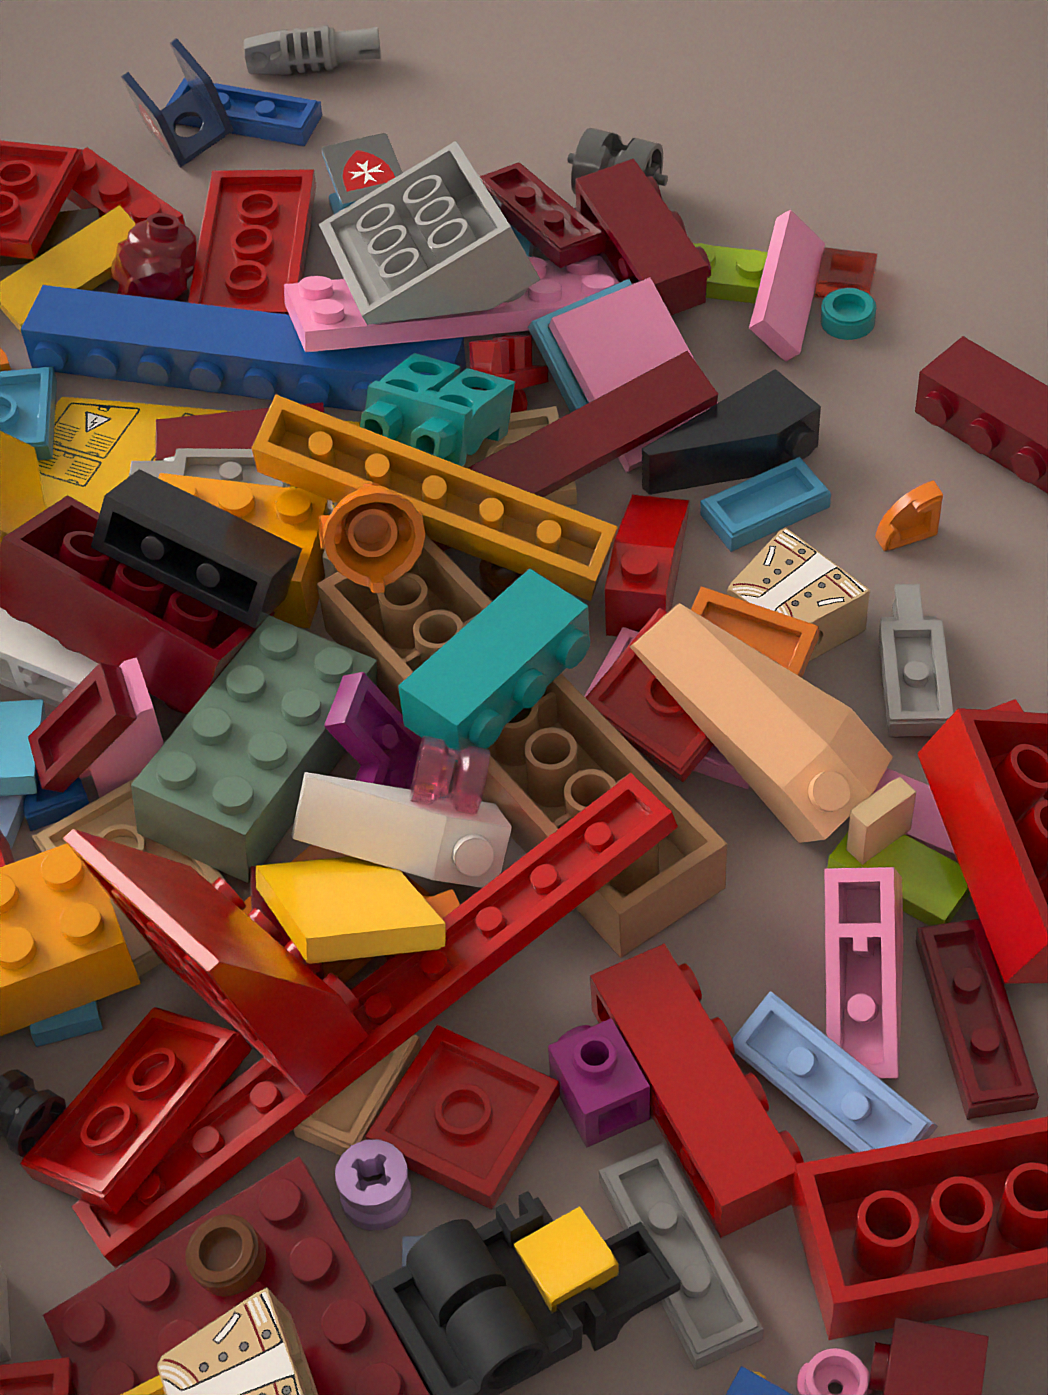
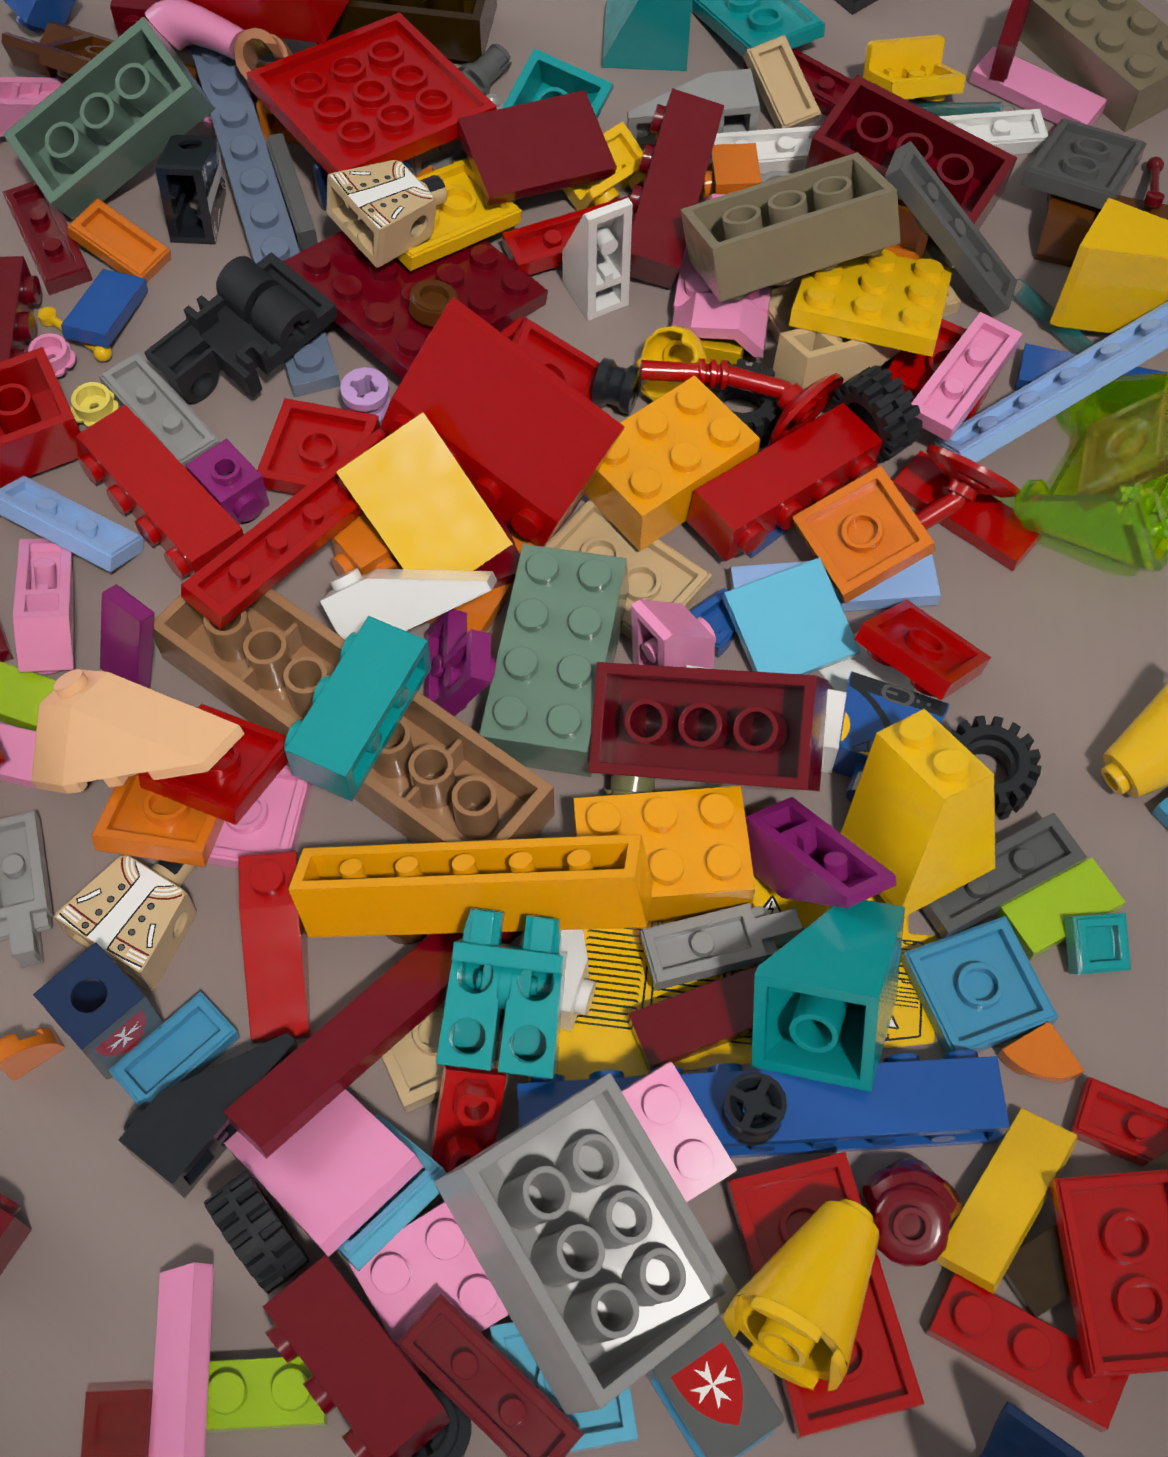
camera: 160 degrees right, 10 degrees up
dark red tile [28,662,137,792] -> none
black brick [90,469,302,628] -> none
orange helmet [319,483,426,593] -> none
clear pink wheel [410,736,490,815] -> none
yellow slope [514,1206,619,1313] -> none
teal tile [820,288,877,340] -> none
tan tile [846,777,916,865] -> none
none -> dark blue piece [33,942,163,1080]
none -> light yellow plate [70,382,119,427]
none -> magenta tile [100,584,155,689]
none -> black tyre [204,1171,310,1294]
none -> black wheel [721,1072,787,1146]
none -> yellow cone [723,1199,880,1391]
none -> magenta slope [745,797,896,908]
none -> teal slope [751,900,905,1092]

